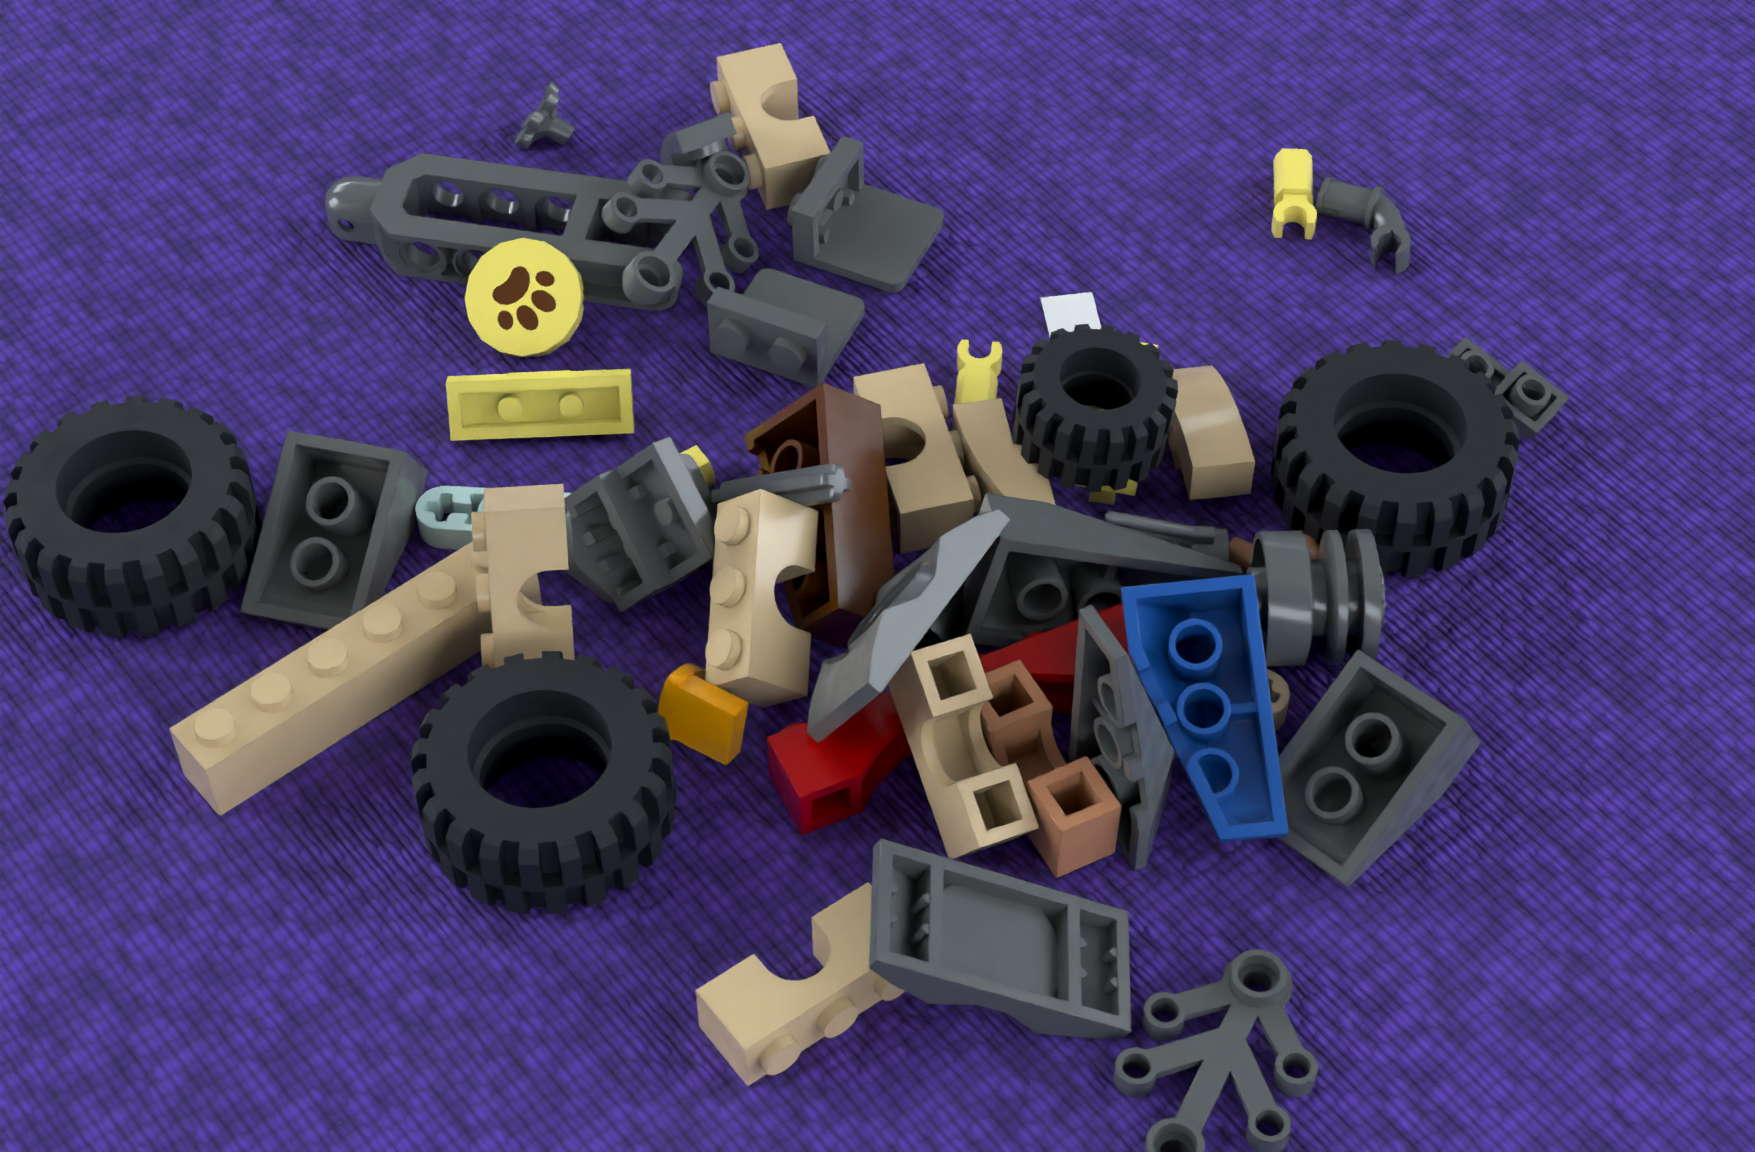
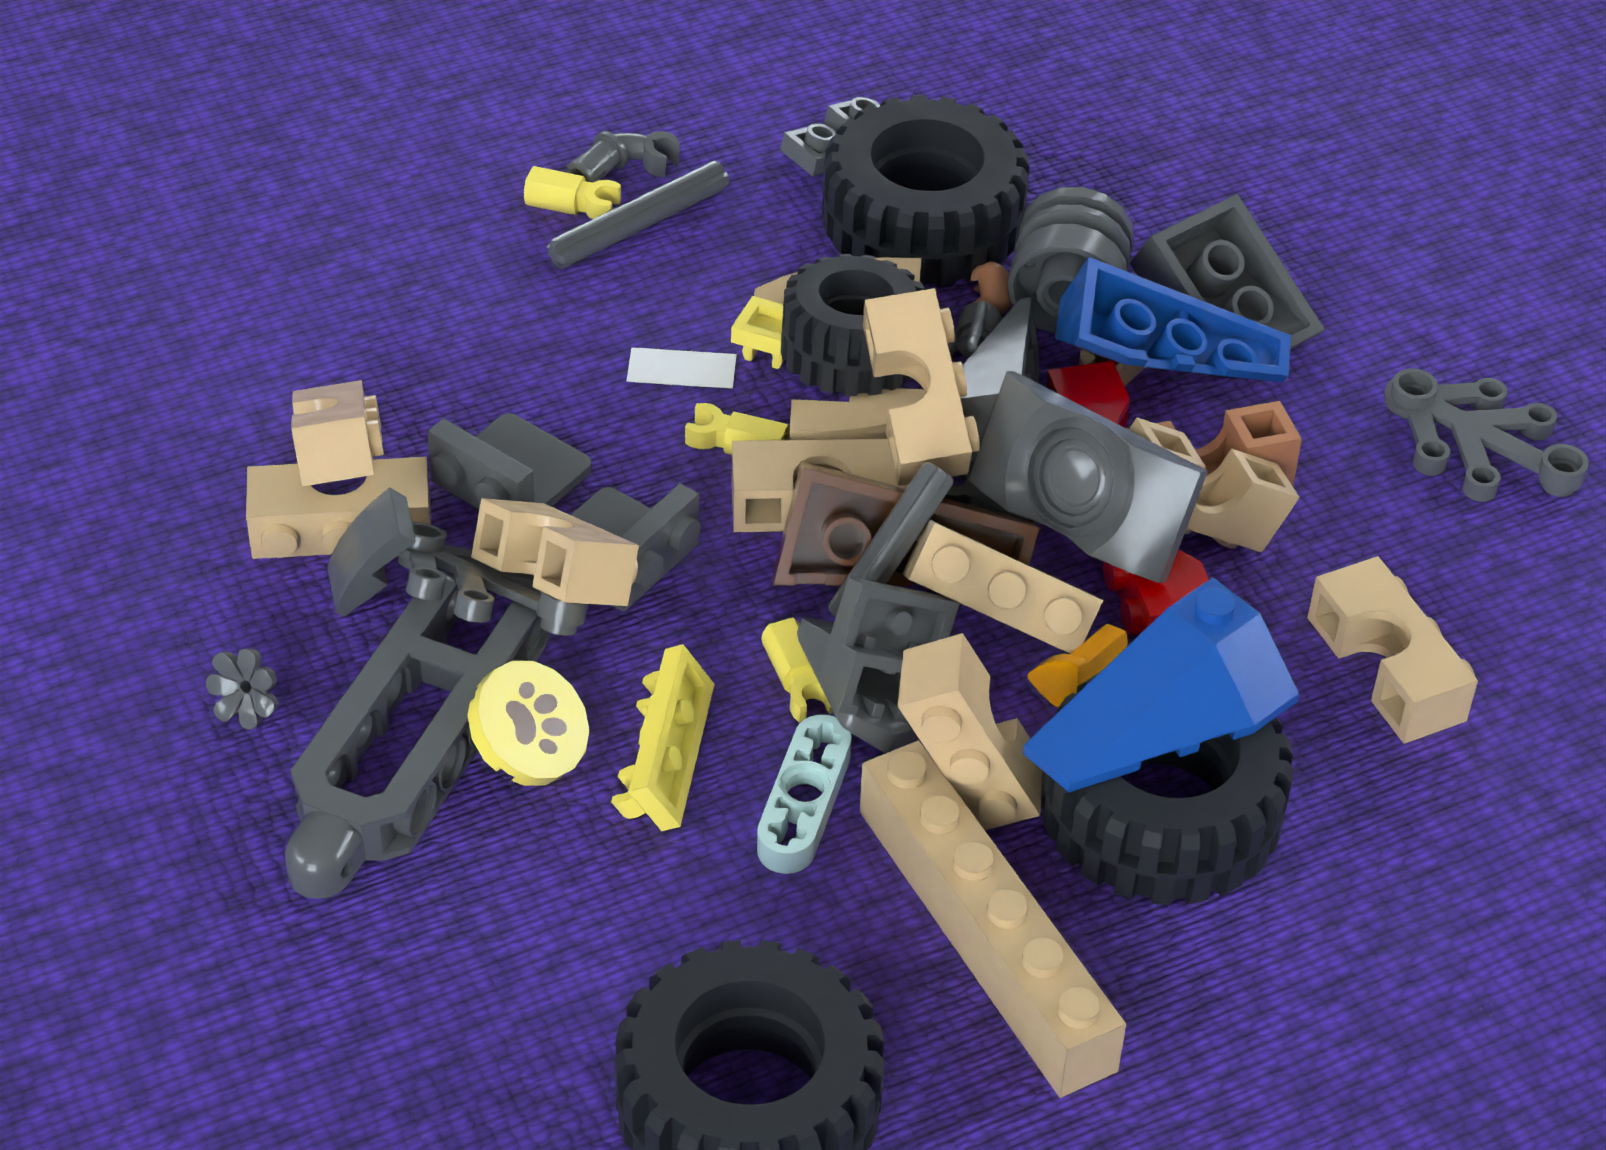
camera: 80 degrees left, 5 degrees down
dark grey slope [240,430,428,631] -> none
dark grey slope [869,838,1131,1039] -> none
dark grey wedge [1068,605,1177,871] -> none
none -> tan arch [291,380,384,487]
none -> tan arch [471,498,639,606]
none -> dark grey axle [546,161,730,269]
none -> tan arch [863,288,980,486]
none -> blue wedge [1023,577,1299,792]

